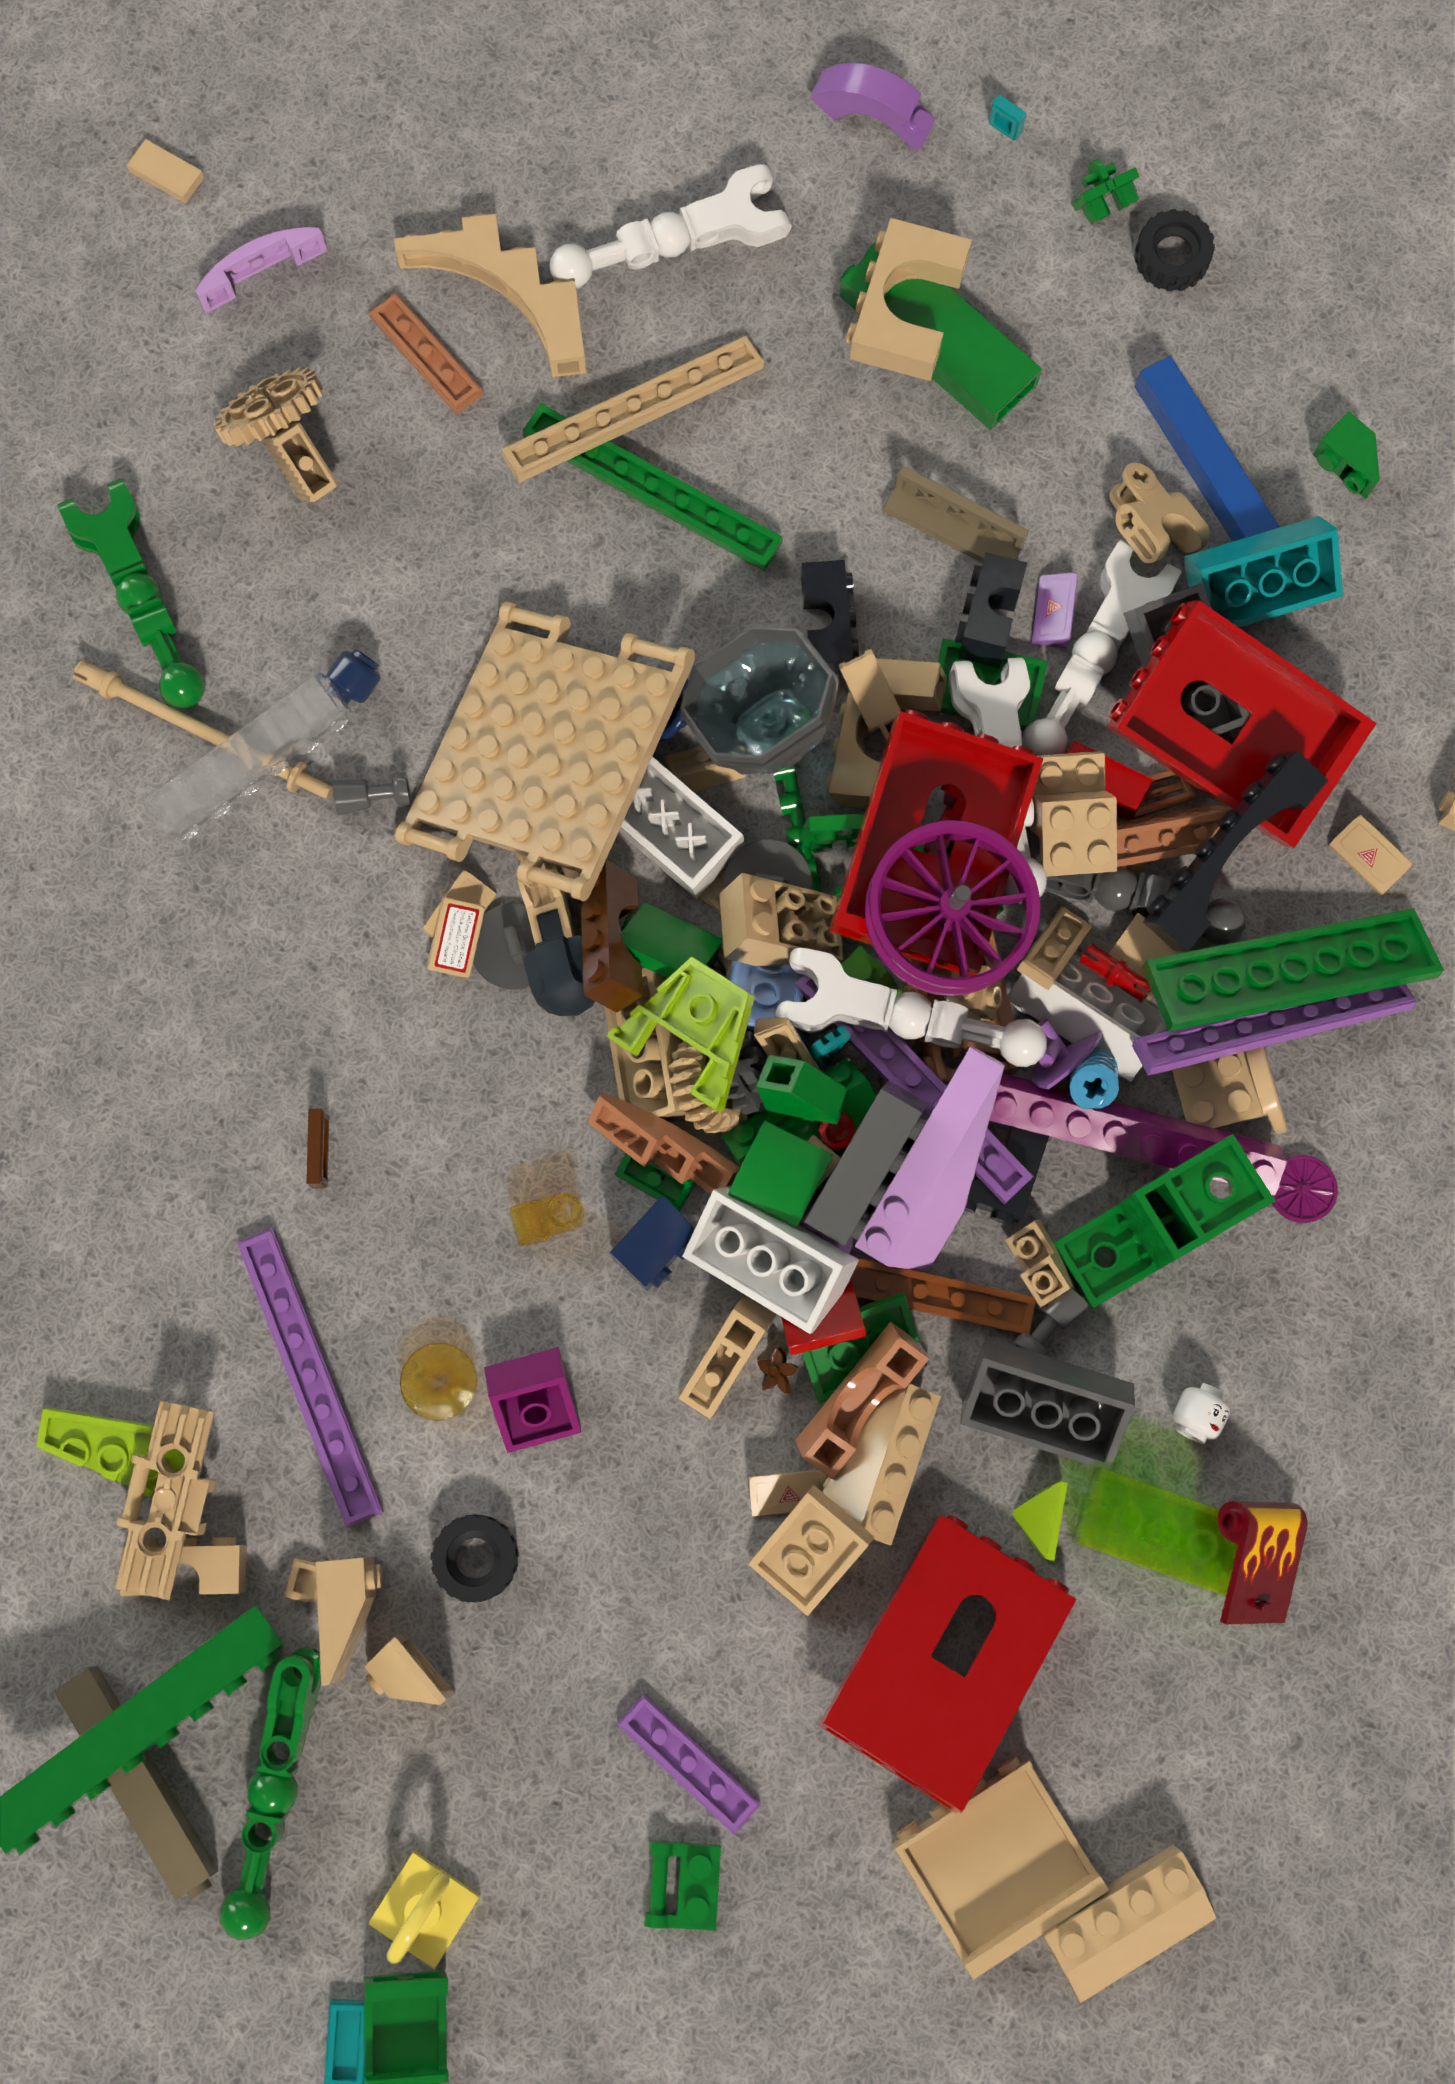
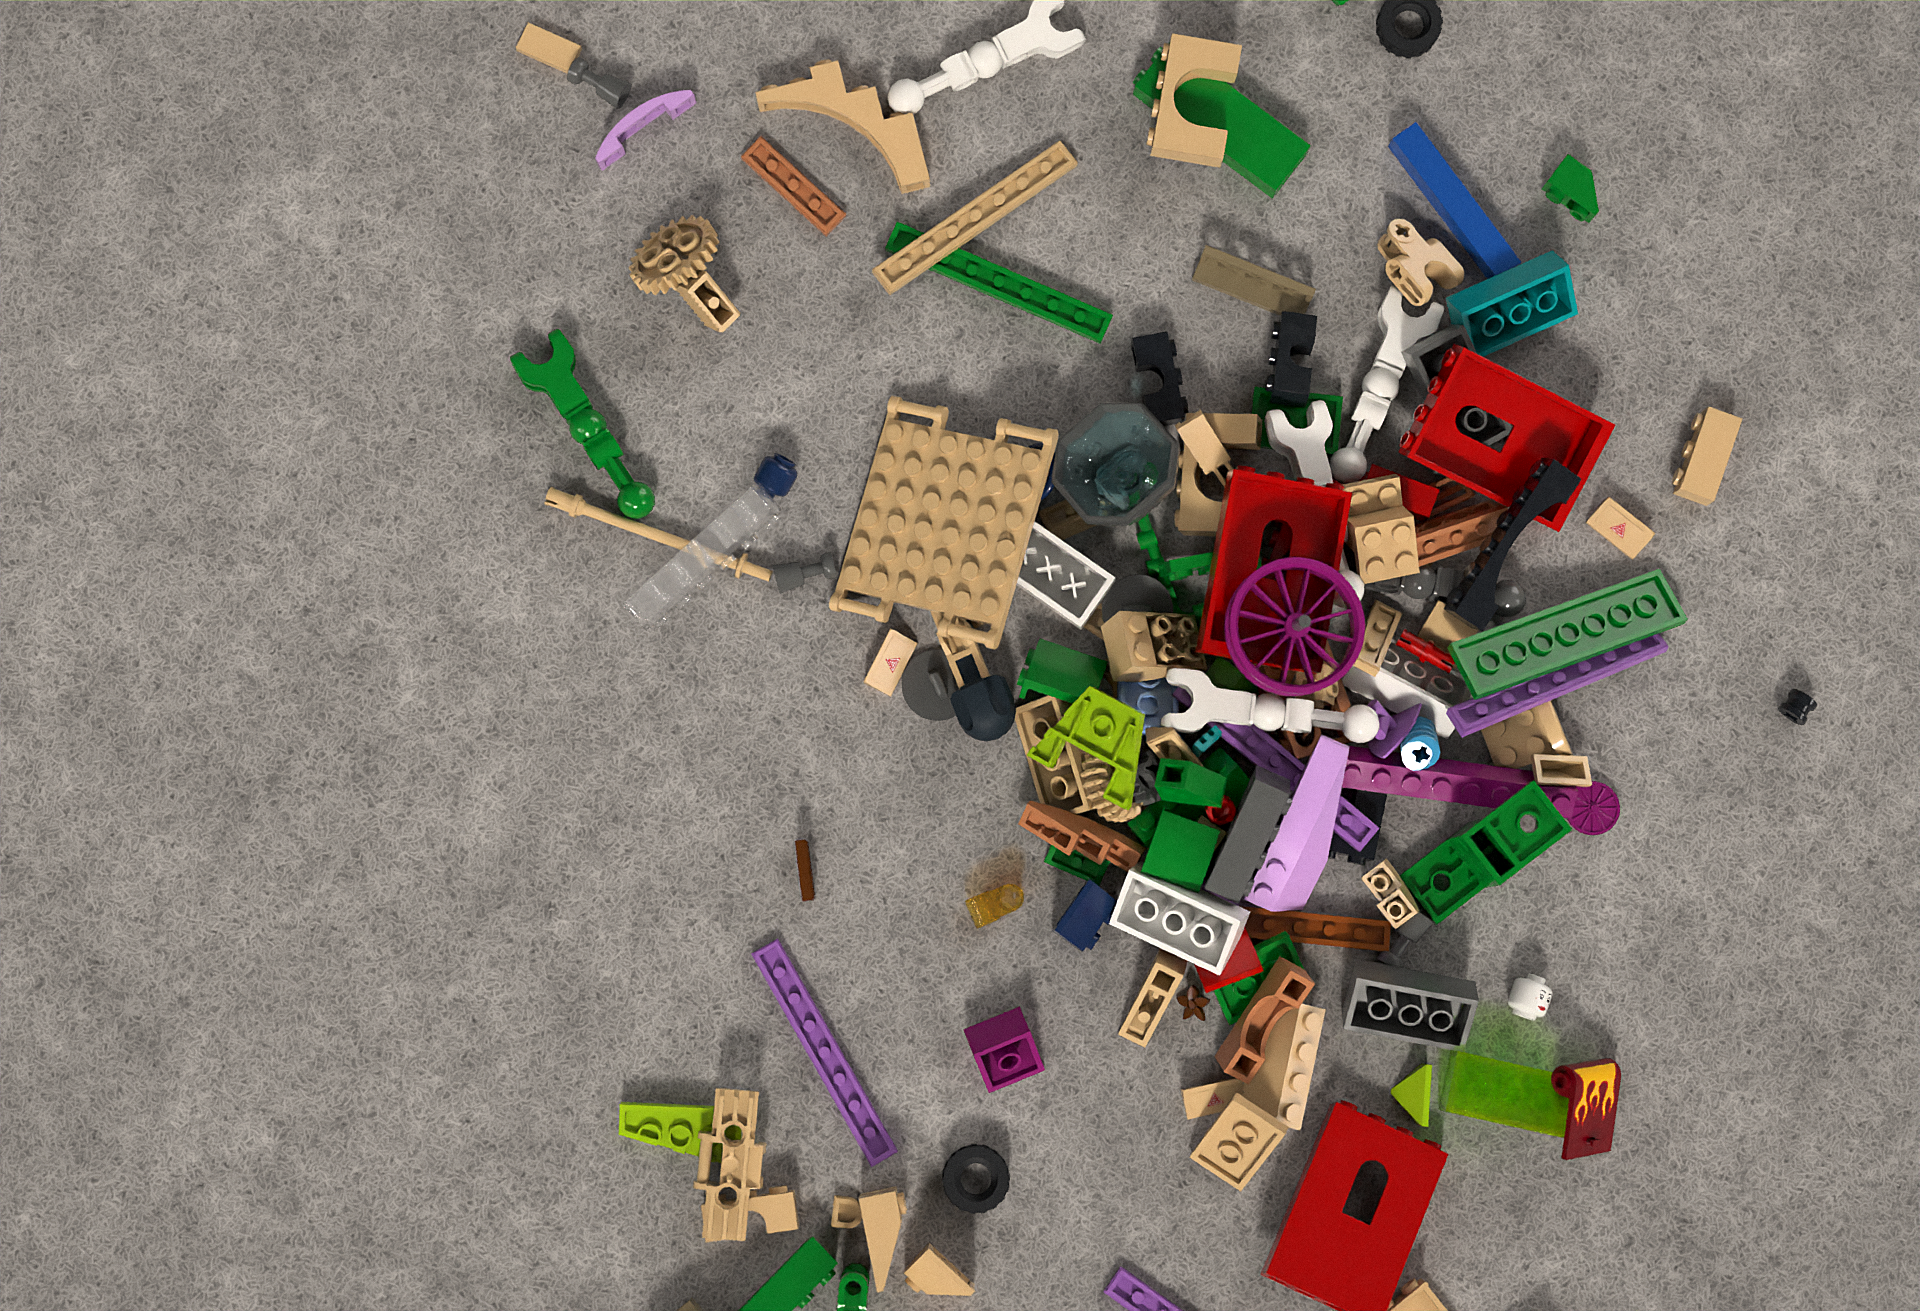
camera: 10 degrees left, 5 degrees up
clear yellow dish [400,1343,477,1421] -> none
slope [426,897,485,978] -> none
reddish brown arch [581,859,643,1013] -> none
slope [1031,573,1078,649] -> none
none -> dark grey piece [567,57,632,109]
none -> tan slope [1531,754,1592,787]

